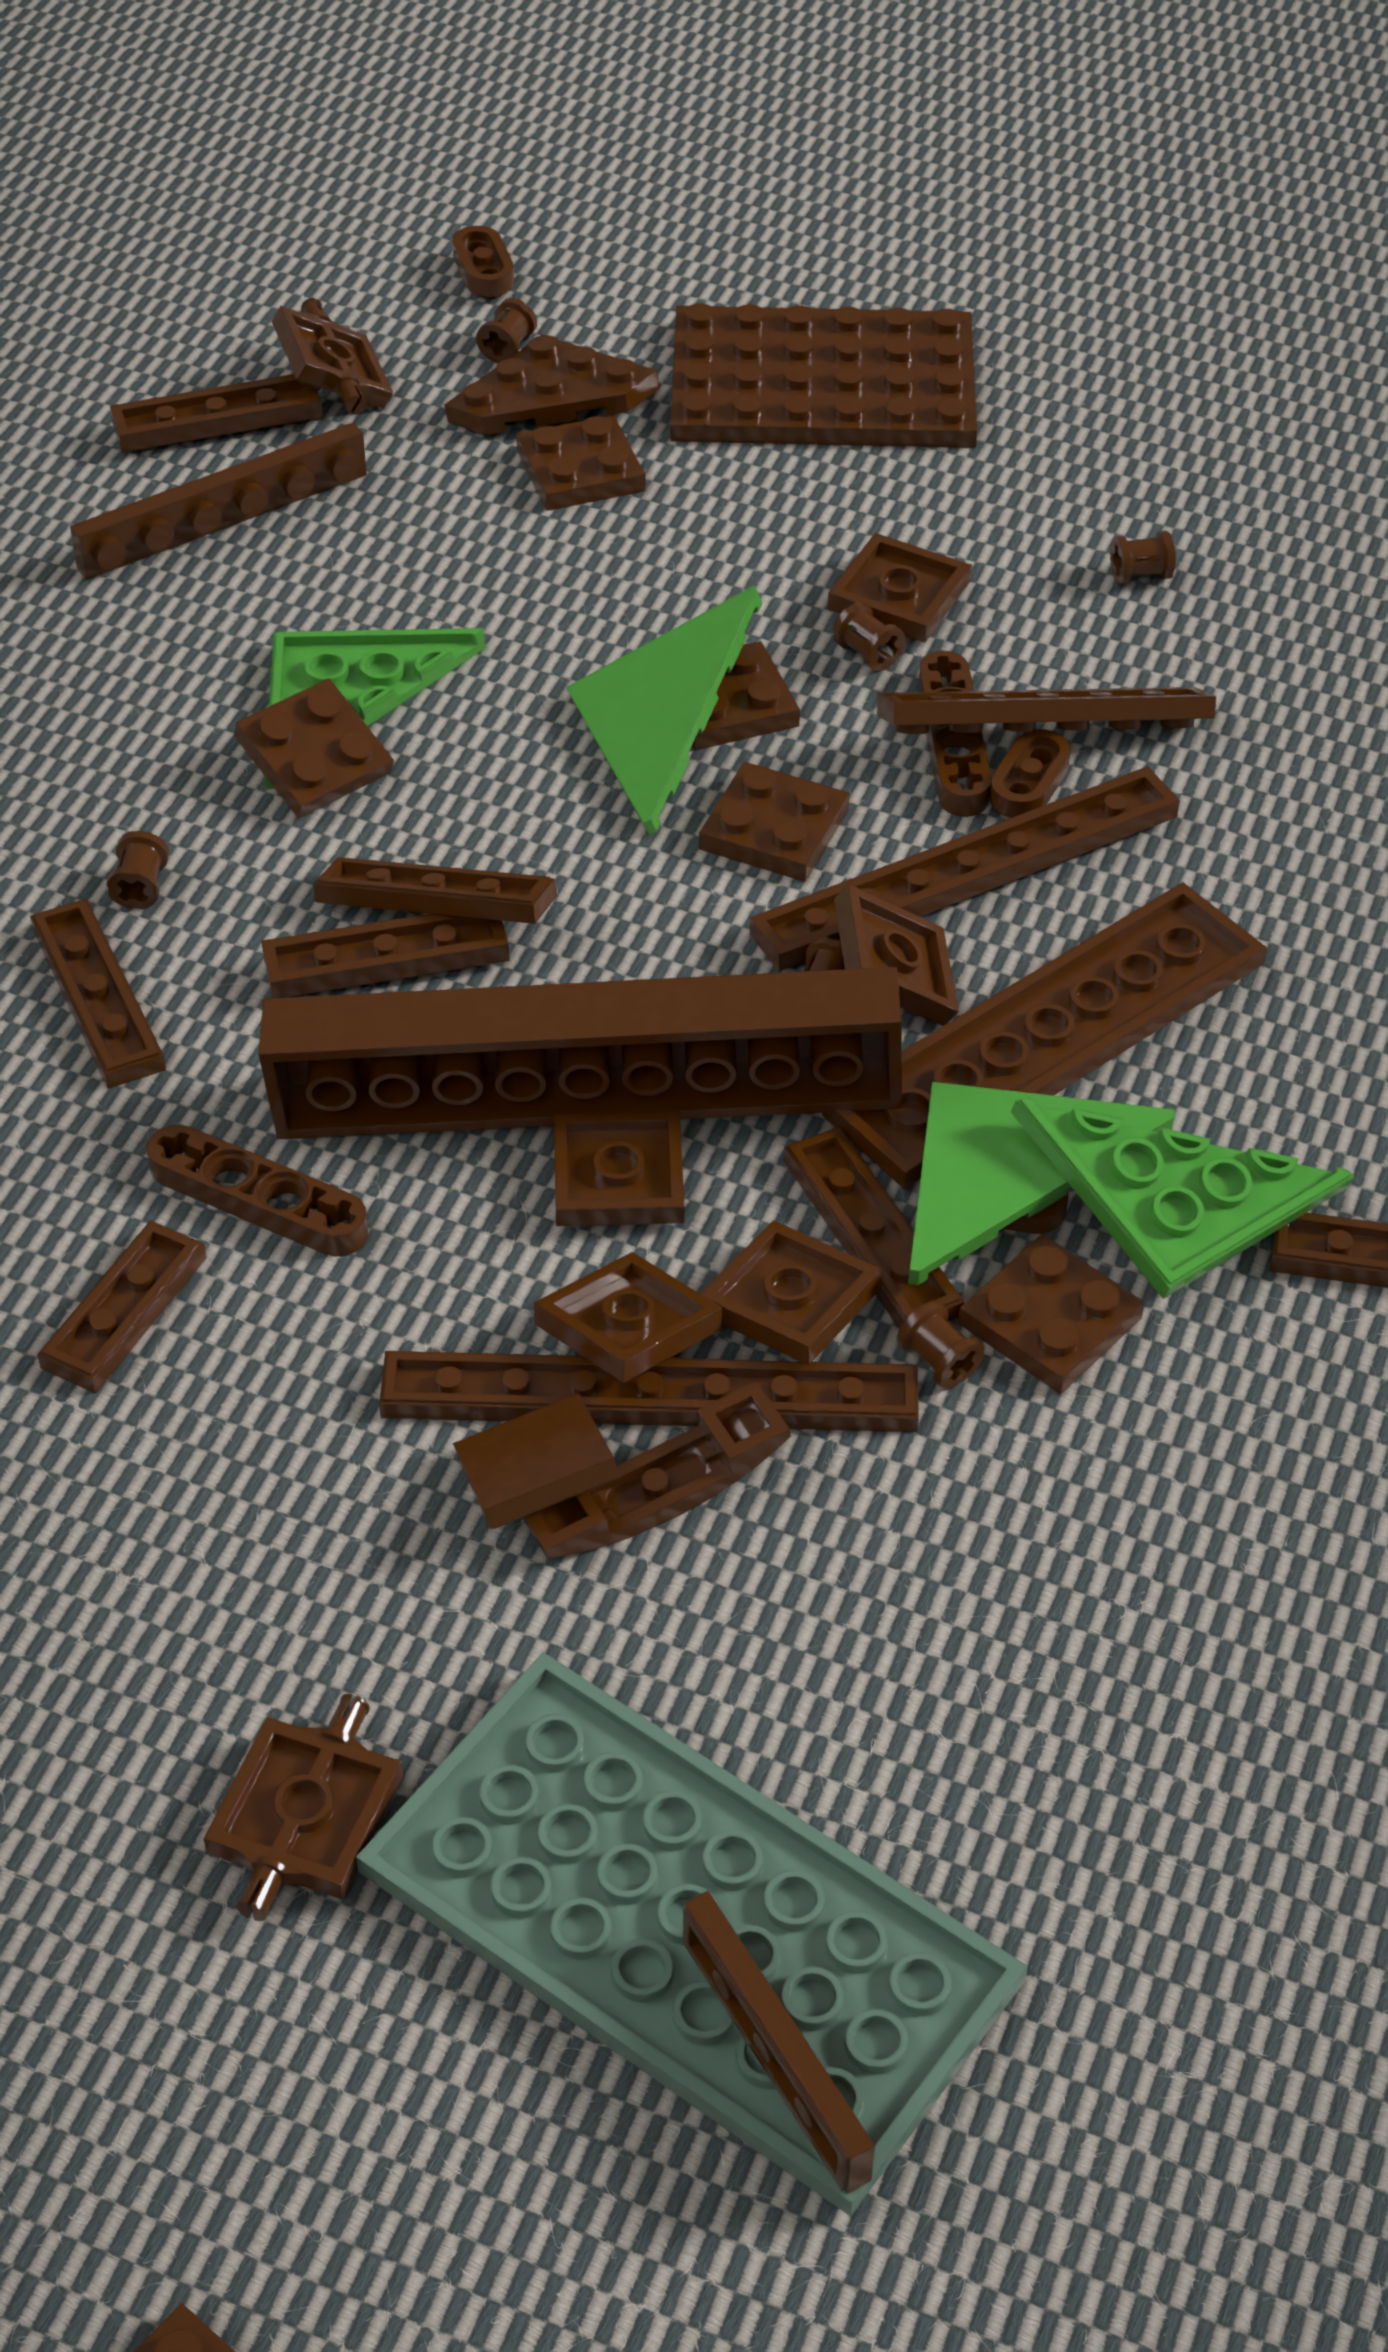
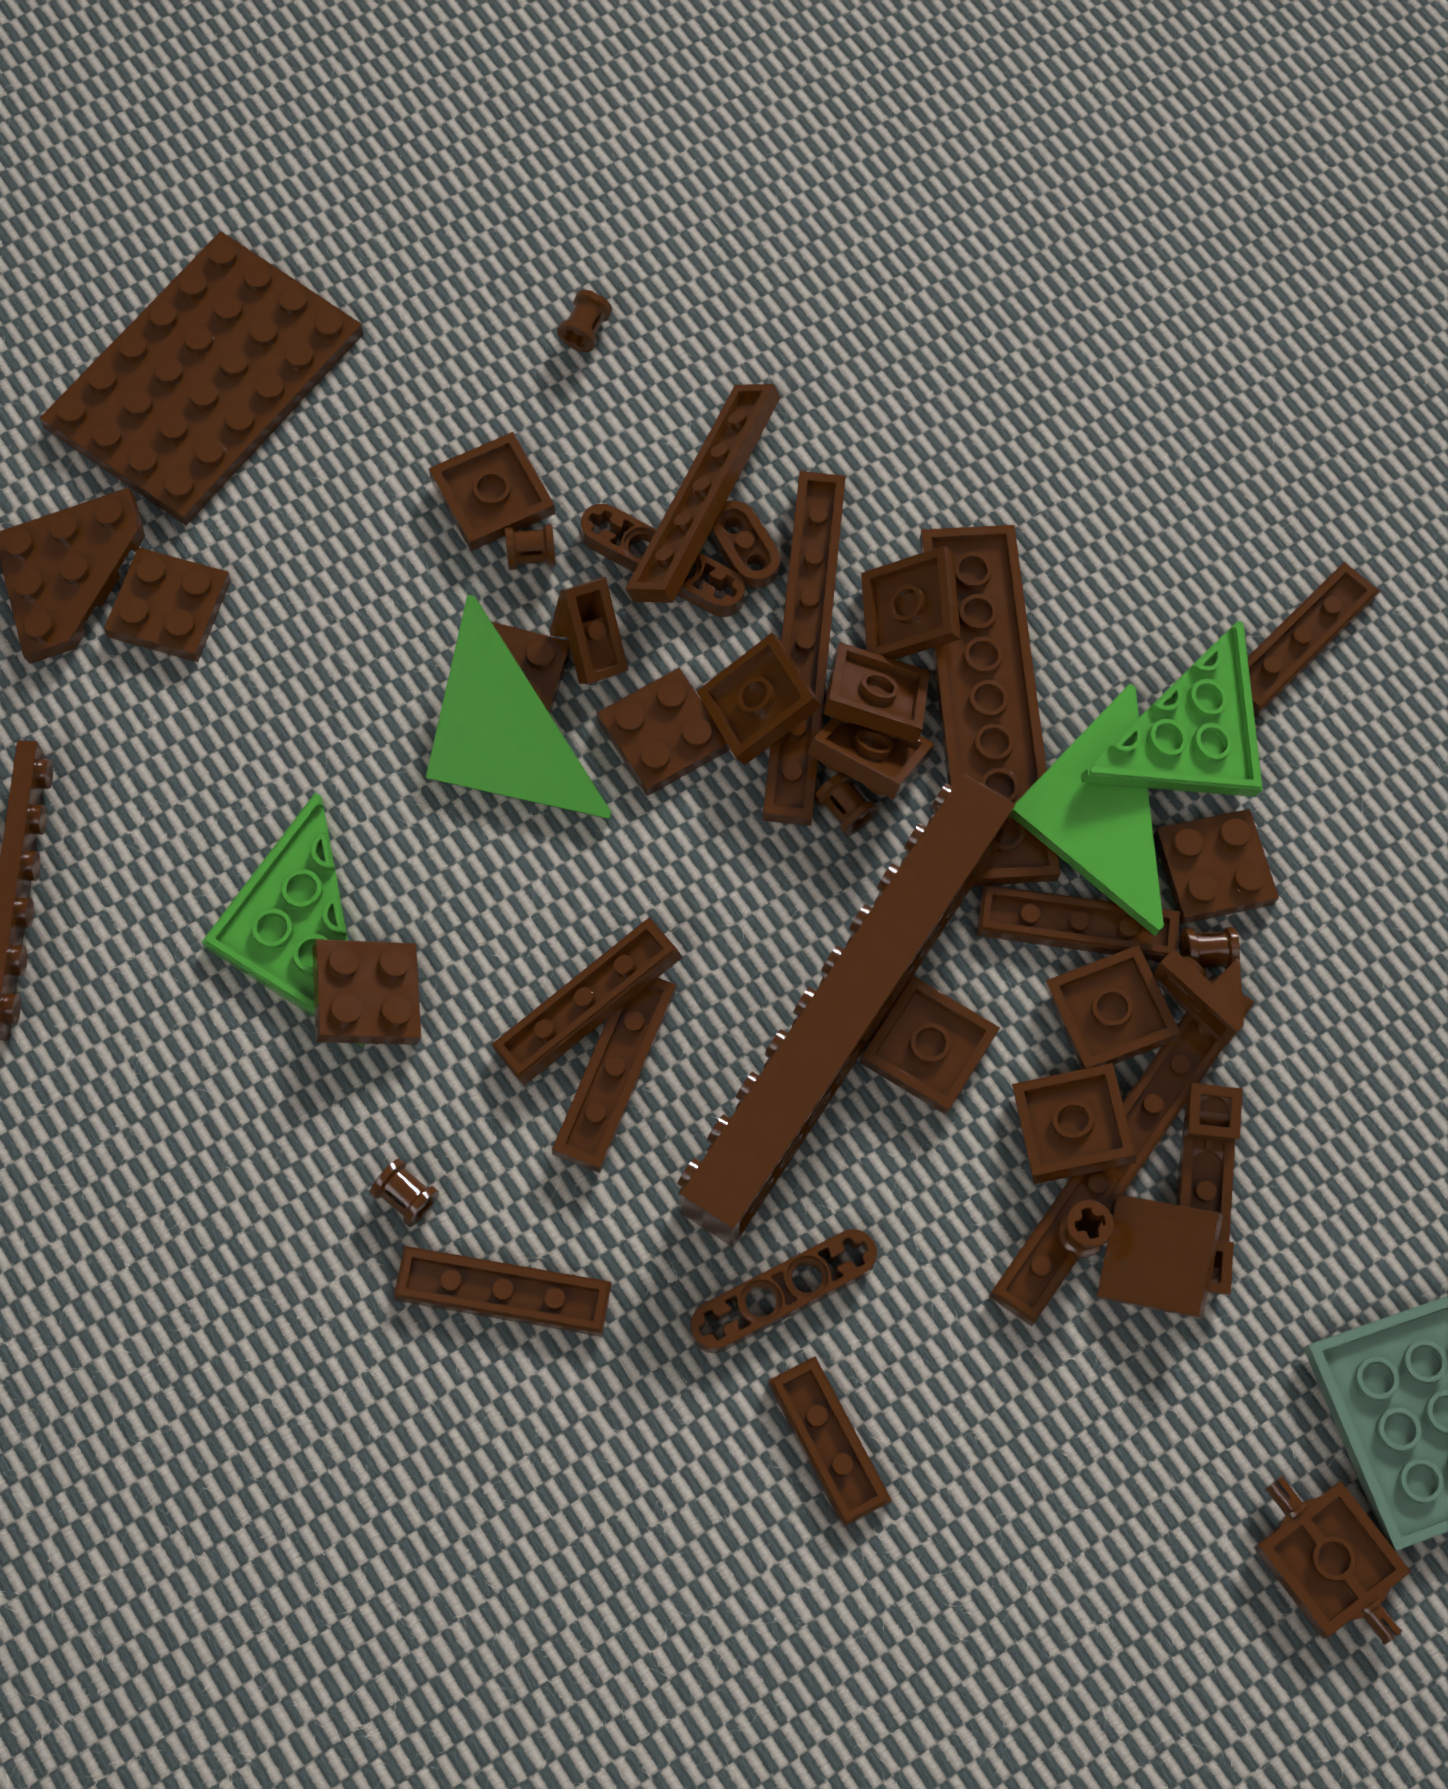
camera: 60 degrees left, 20 degrees up
none -> reddish brown slope [550,577,629,684]
none -> reddish brown plate [696,633,822,765]
none -> reddish brown plate [823,642,930,743]
none -> reddish brown plate [861,546,961,660]
none -> reddish brown bush [1058,1200,1114,1258]
none -> reddish brown slope [1153,949,1244,1047]

